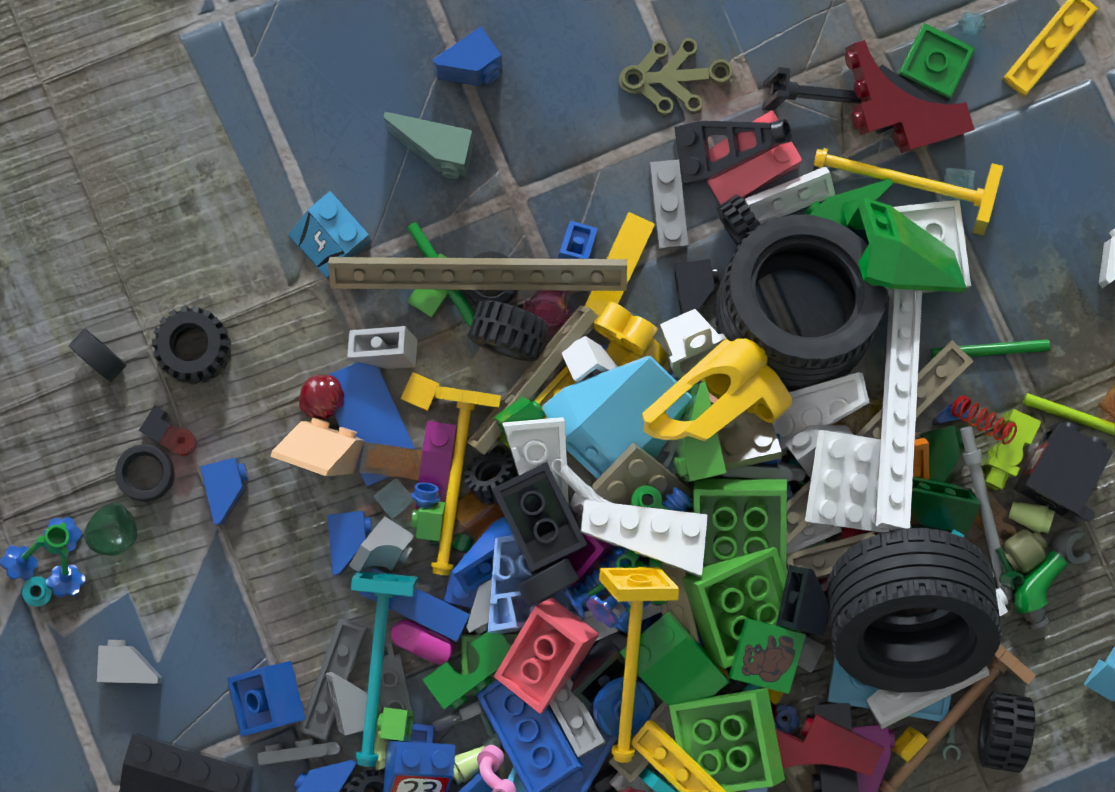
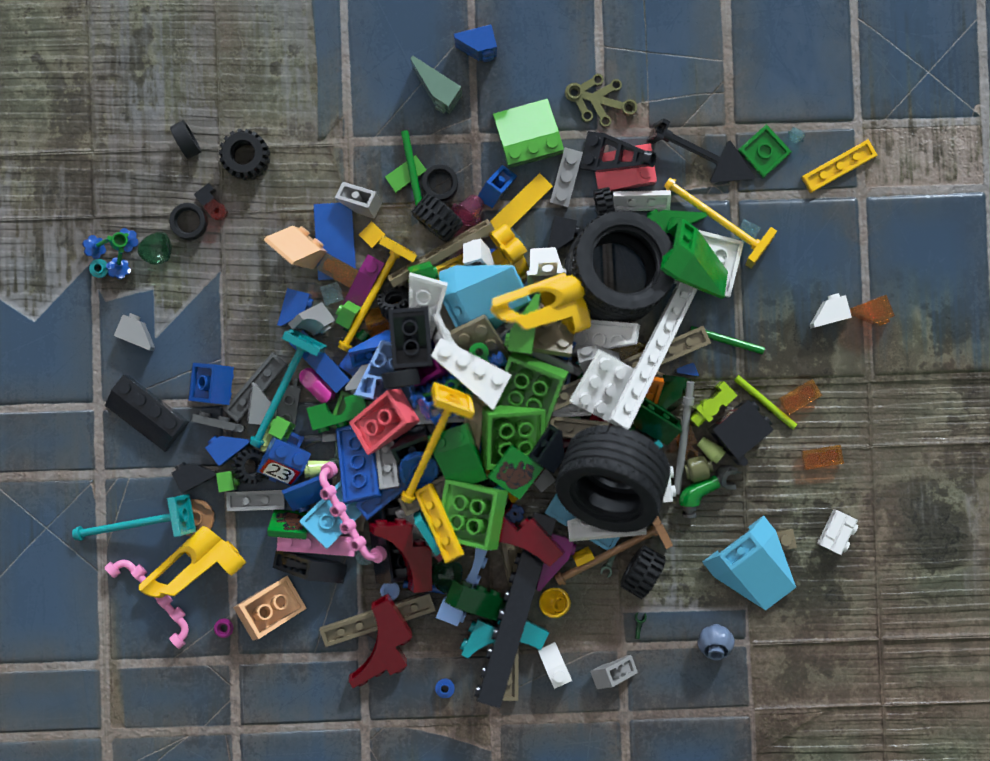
camera: 25 degrees right, 5 degrees up
blue slope [200,458,249,526] -> none
dark azure slope [288,191,371,279] -> none
dark red hair [299,375,344,419] -> none
dark tan plate [328,257,627,291] -> none
blue plate [411,483,440,508] -> none
dark red arch [845,40,975,153] -> none
red piece [951,395,1017,445] -> none
dark green hand [995,547,1024,590] -> none
none -> slope [493,99,564,169]

